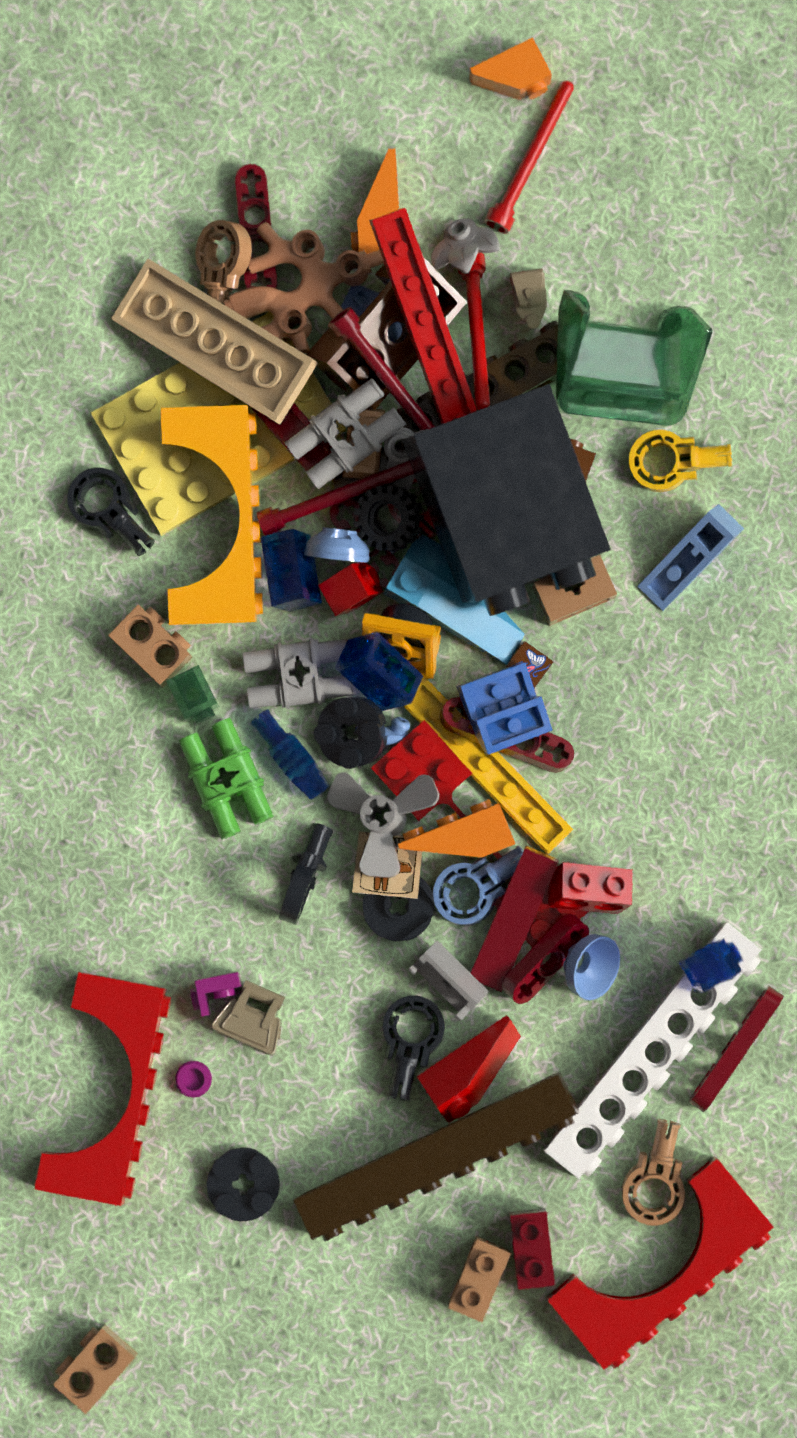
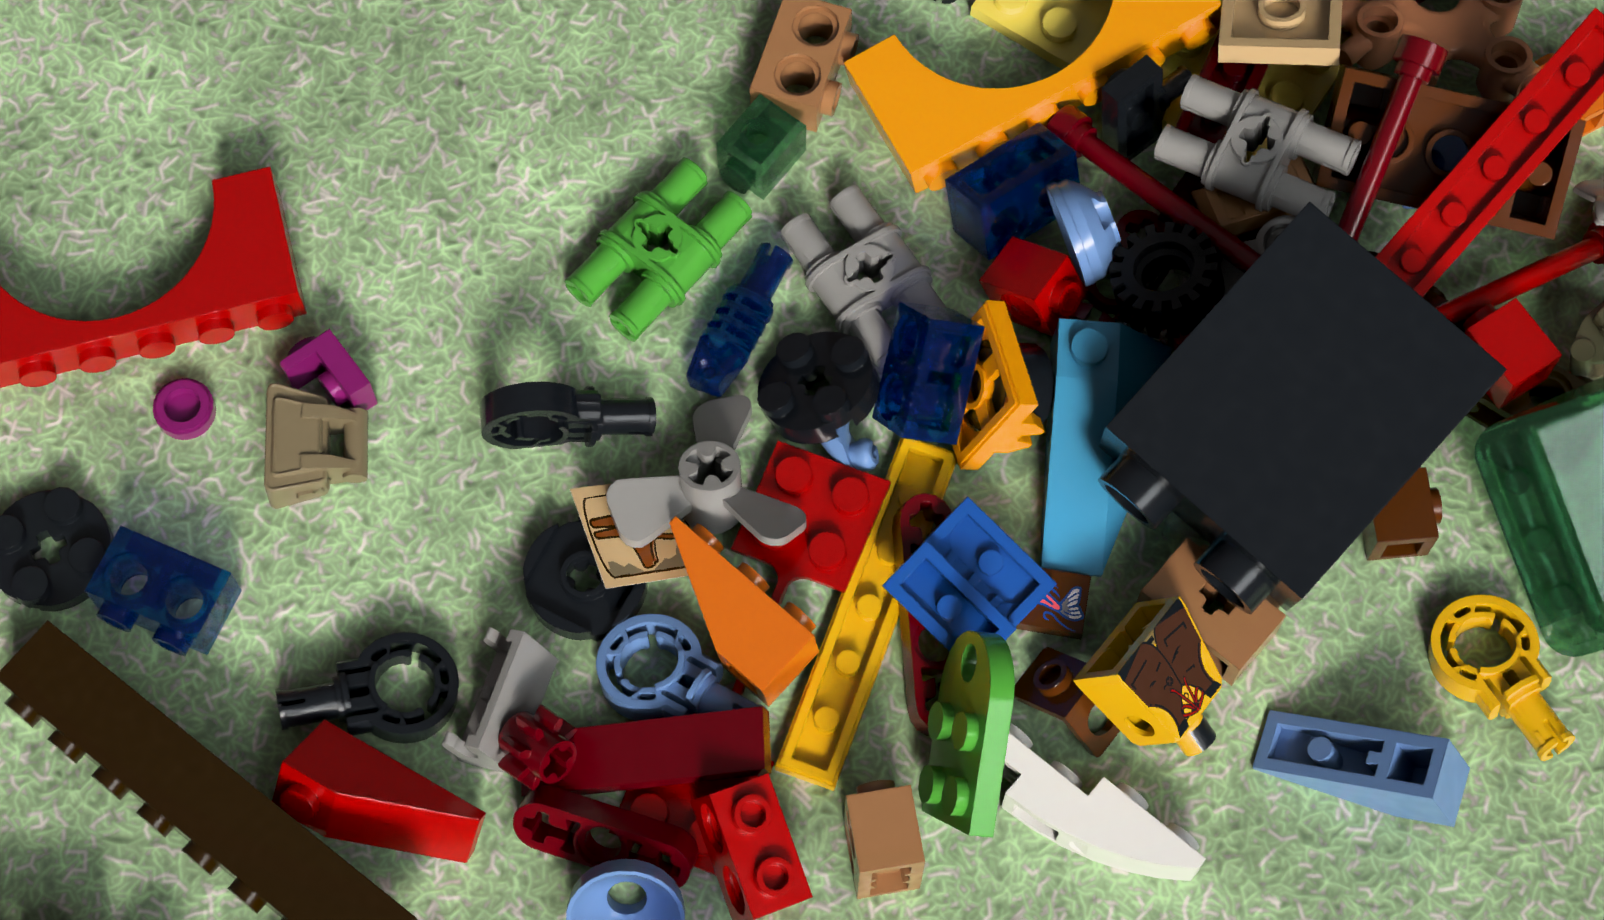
camera: 60 degrees right, 15 degrees down
none -> clear blue brick [85,526,242,656]
none -> dark red gear [498,705,577,790]
none -> medium nougat brick [844,780,925,899]
none -> bright green plate [918,630,1015,838]
none -> white slope [1001,723,1206,881]
none -> reddish brown bracket [1014,647,1120,757]
none -> torso [1073,596,1222,756]
none -> black plate [1102,55,1192,160]
none -> red brick [1462,298,1562,409]

